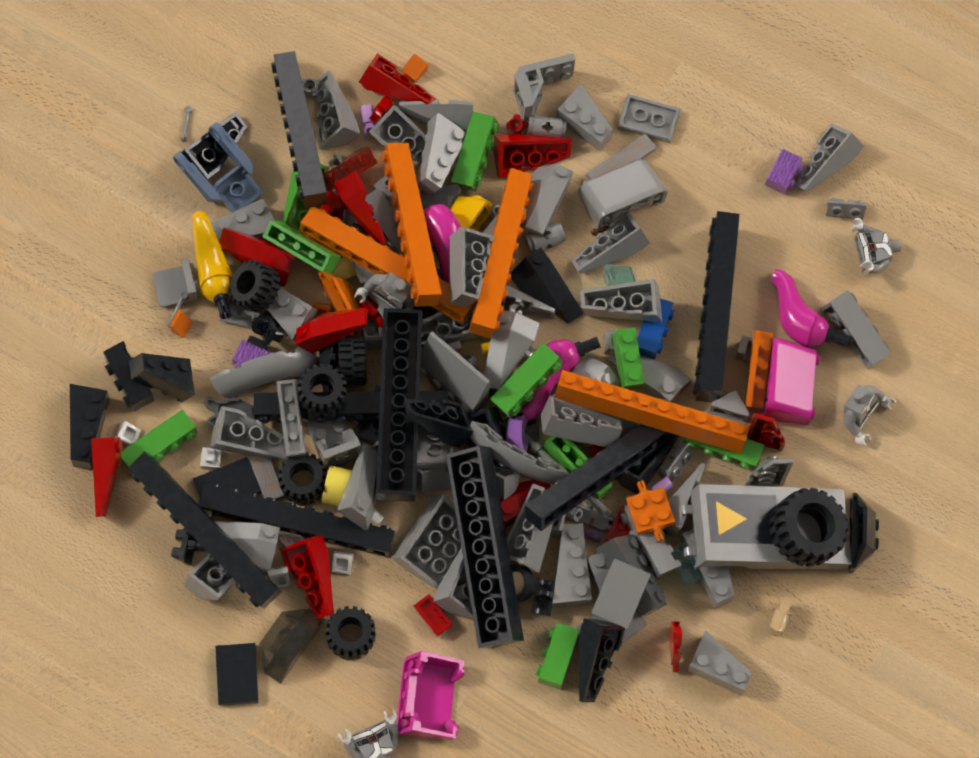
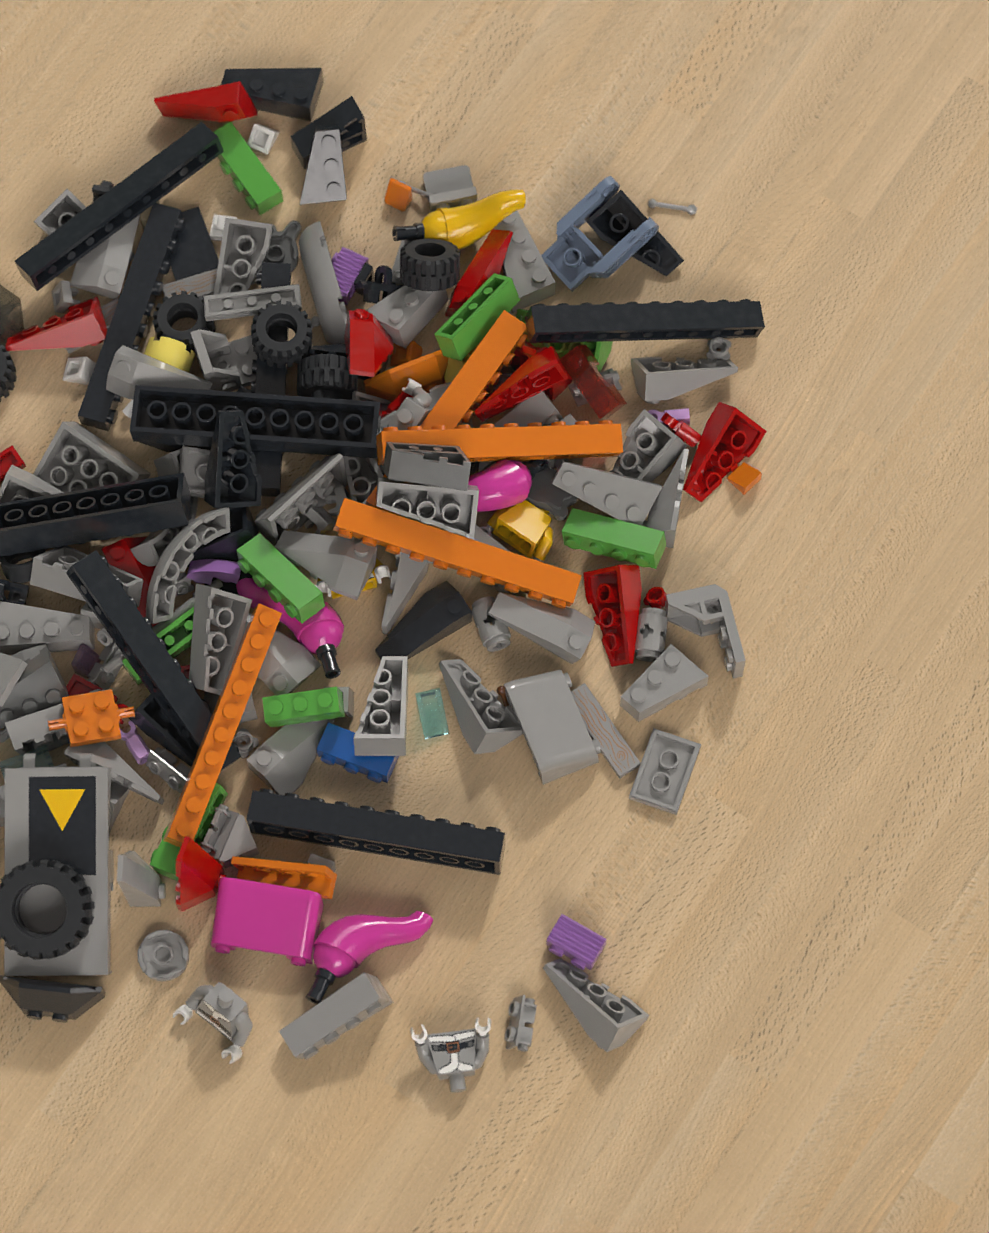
camera: 100 degrees right, 0 degrees up
none -> light grey tile [137,930,189,982]
none -> dark grey wedge [383,442,471,491]

